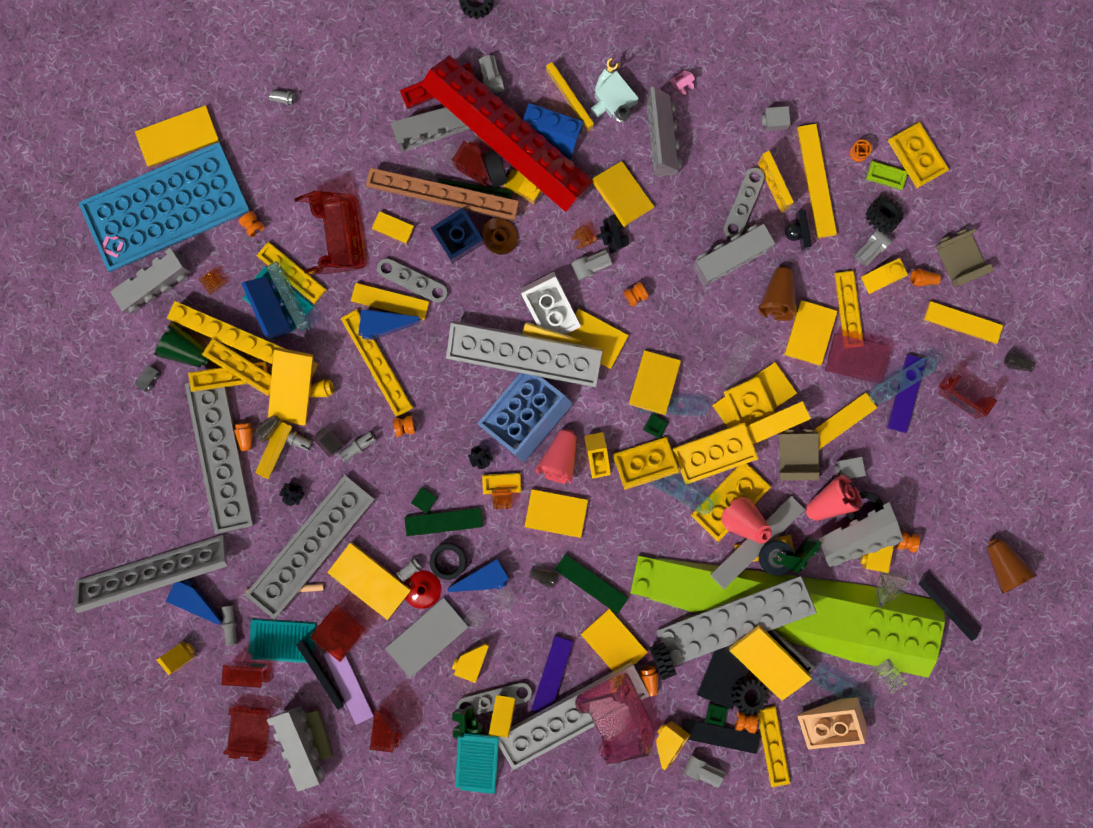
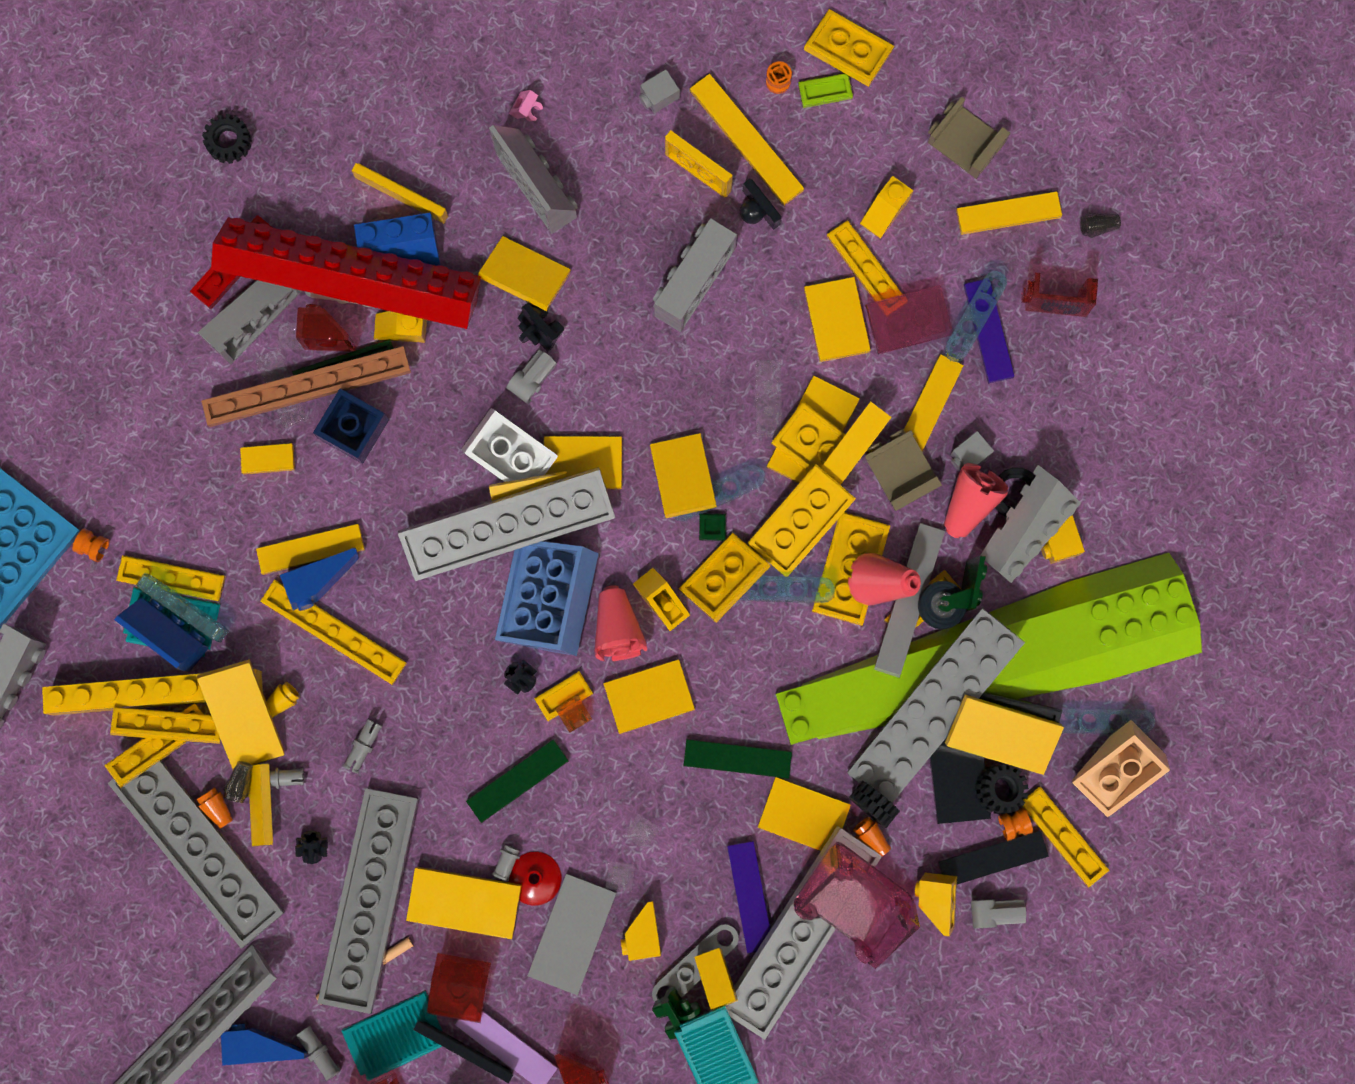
camera: 30 degrees left, 5 degrees down
flat silver piece [134,365,160,392] -> none
dark green cone [154,321,209,368] -> none
clear orange tile [199,268,226,295] -> none
light grey pin [270,89,295,106] -> none
clear red windscreen [294,191,367,275] -> none
clear smoke brick [314,427,345,458] -> none
light grey plate [377,259,448,303] -> none
orange wheel [393,415,416,437] -> none
dark green tile [411,487,437,514] -> none
black tyre [429,543,467,580] -> none
blue slope [447,558,509,592] -> none
light grey piece [479,55,504,94] -> none
black tyre [481,149,508,188] -> none
reddish brown dish [481,218,518,255] -> none
clear smoke cone [529,566,559,588] -> none
clear orange tile [571,225,597,249] -> none
light aqua torso [591,57,639,123] -> none
orange wheel [623,282,649,307] -> none
dark green tile [704,703,728,727] -> none
light grey plate [723,168,764,239] -> none
dark orange cone [758,266,797,321] -> none
light grey piece [854,229,893,267] -> none
black tyre [865,196,904,233] -> none
clear brick [873,659,907,695] -> none
clear slope [876,572,911,607] -> none
orange wheel [895,530,920,553] -> none
orange cone [910,268,941,287] -> none
black tile [918,571,981,641] -> none
dark orange cone [987,538,1037,594] -> none

